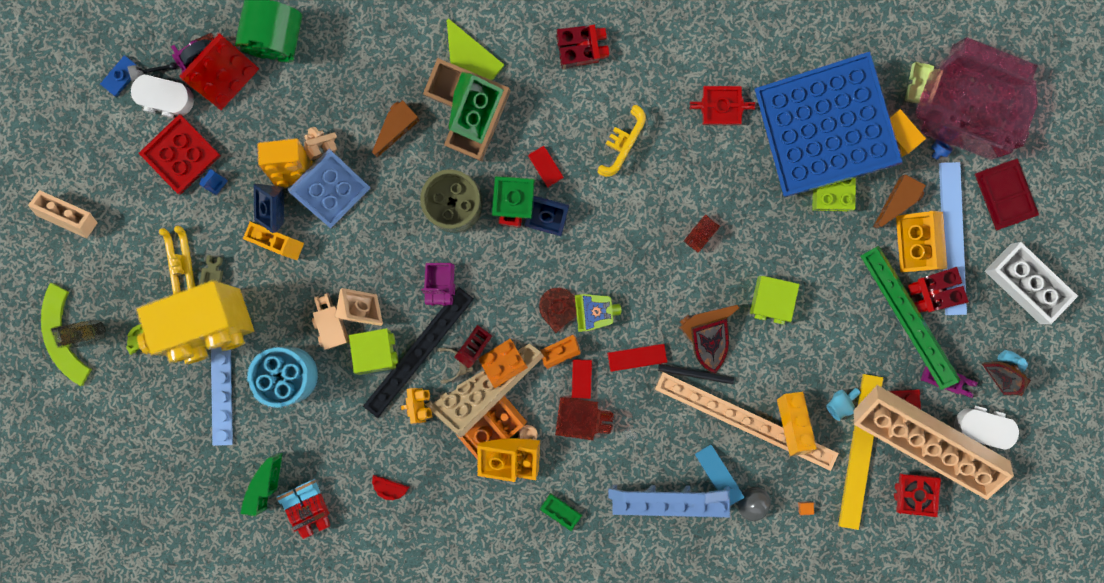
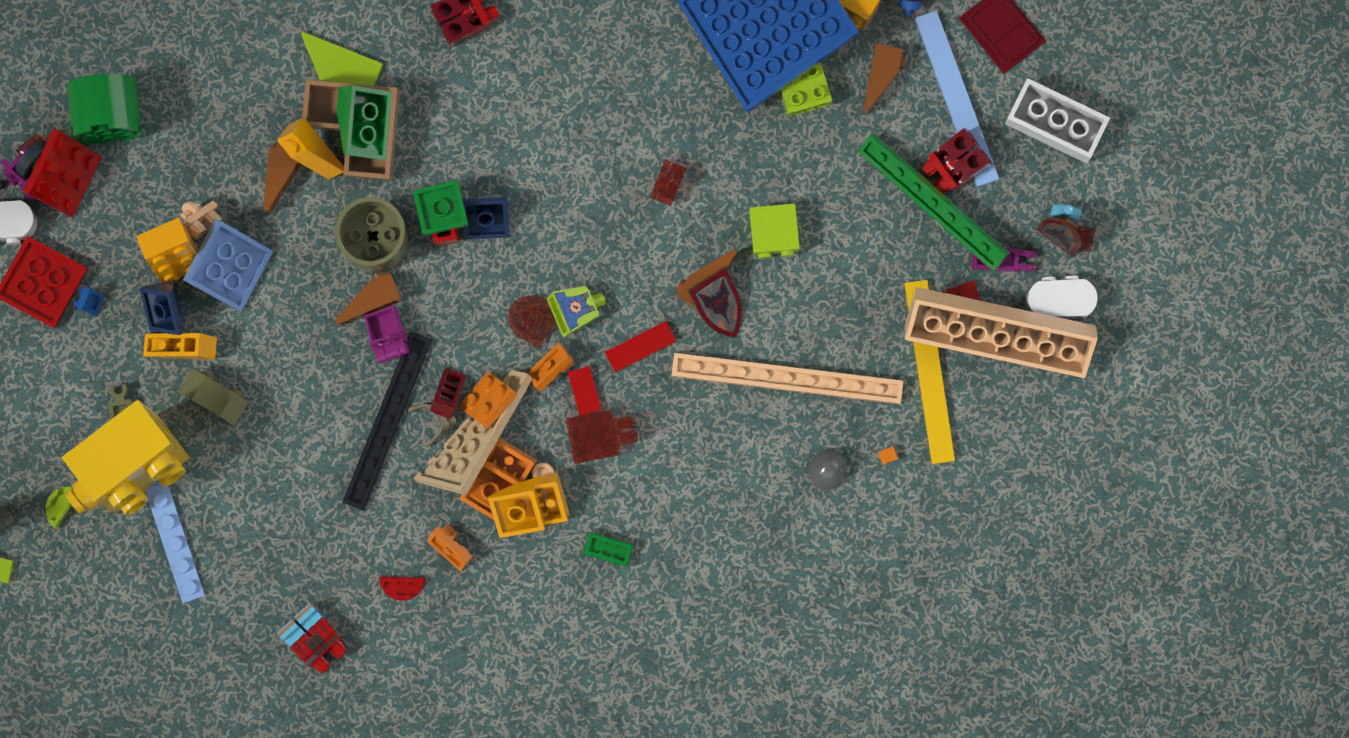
camera: 20 degrees left, 5 degrees down
yellow piece [159,226,195,295] -> none
green slope [240,453,283,516] -> none
medium azure brick [247,347,318,407] -> none
light nougat brick [312,293,350,350] -> none
light nougat slope [335,288,383,326] -> none
lime brick [349,328,398,375] -> none
light orange hips [401,388,432,424] -> none
red tile [528,145,564,188] -> none
yellow piece [598,105,646,177] -> none
medium blue plate [608,485,730,517] -> none
black bar [658,364,734,384] -> none
red plate [689,86,755,125] -> none
dark azure slope [695,444,744,506] -> none
light orange brick [777,392,817,456] -> none
medium azure piece [826,388,861,421] -> none
red piece [894,473,941,517] -> none
light orange slope [896,211,947,272] -> none
none -> olive brick [179,369,249,425]
none -> light orange slope [277,117,344,180]
none -> dark orange slope [335,272,402,327]
none -> orange hinge [427,524,473,572]

